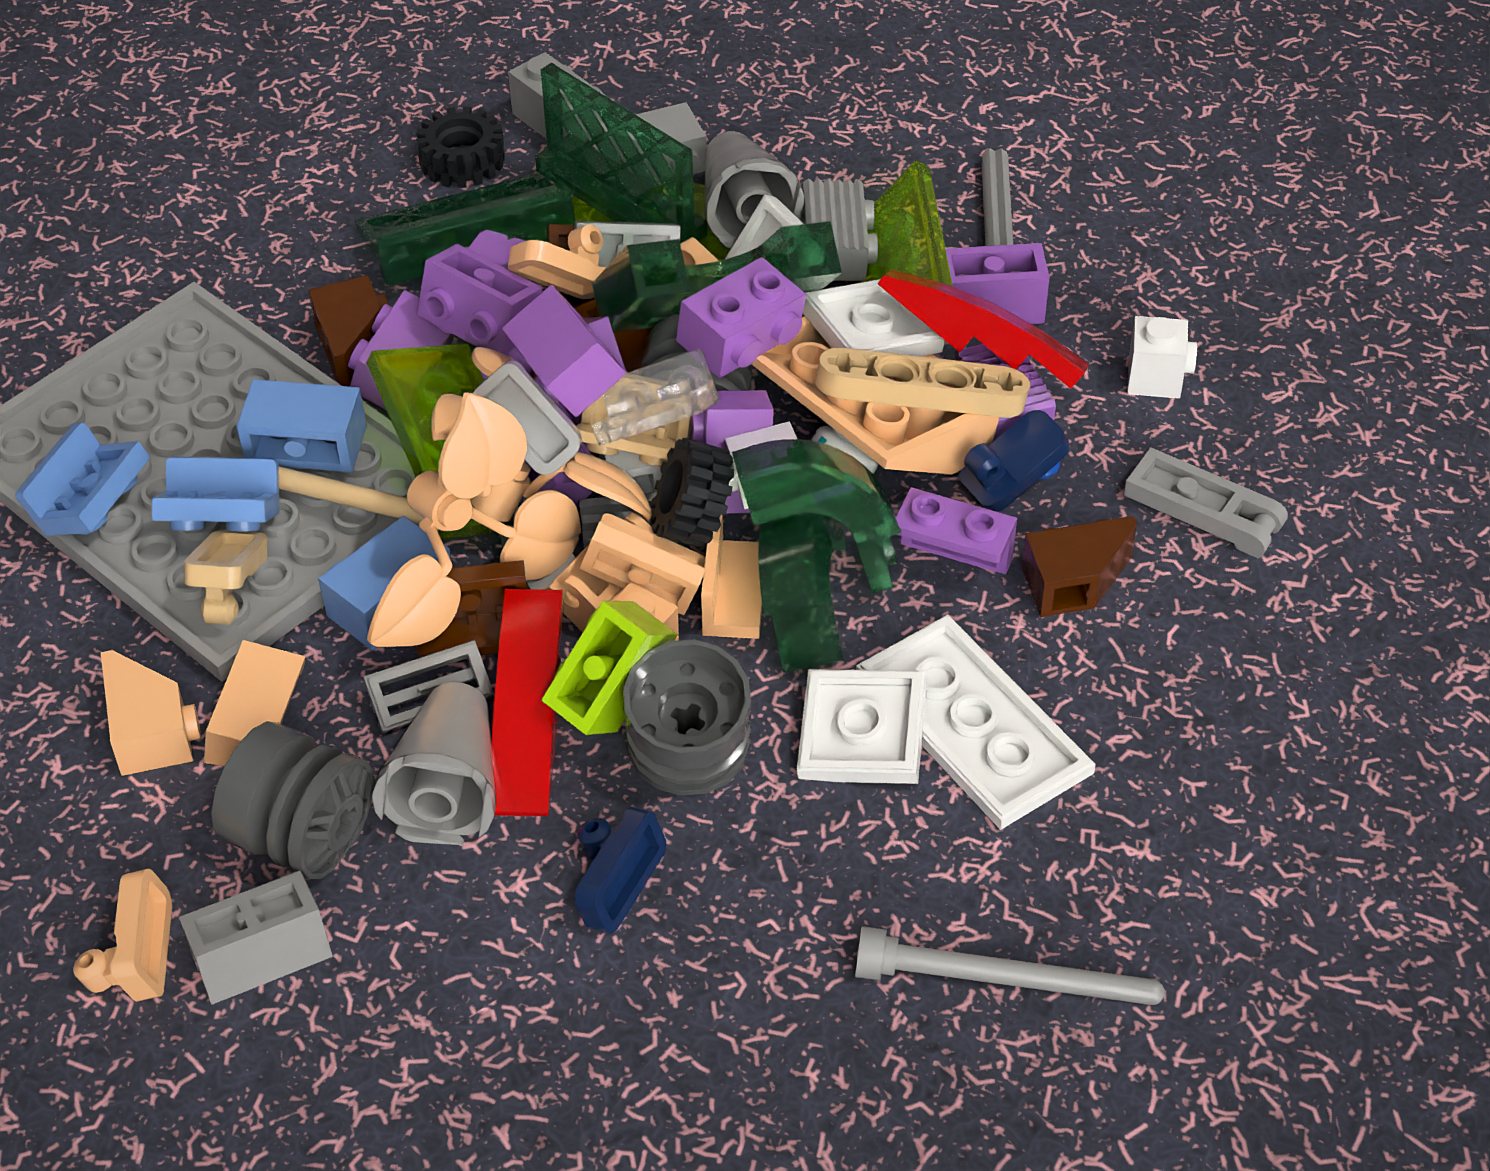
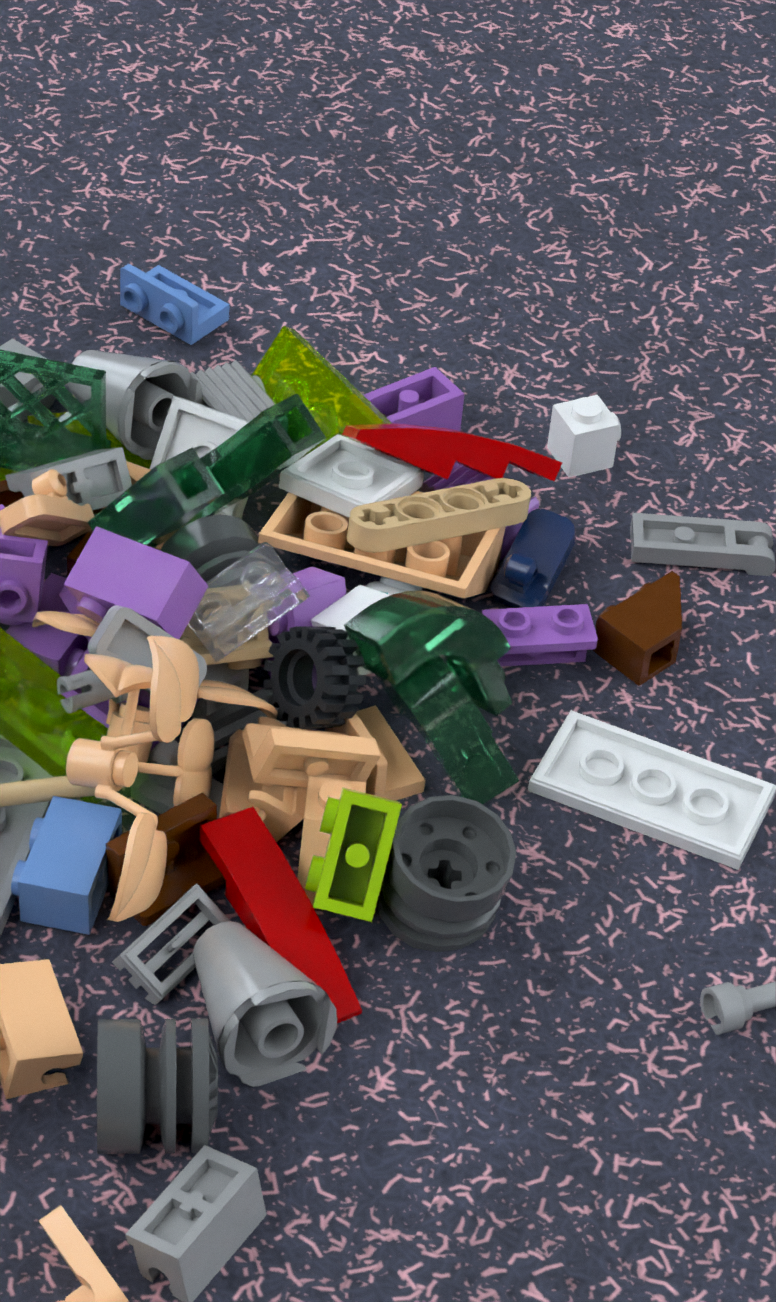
camera: 35 degrees left, 5 degrees down
dark blue piece [575,807,667,933] -> none
medium lavender brick [676,257,806,379] -> none
white tile [797,669,927,784] -> none
light grey axle [982,148,1015,272] -> none
none -> medium blue bracket [120,264,230,345]

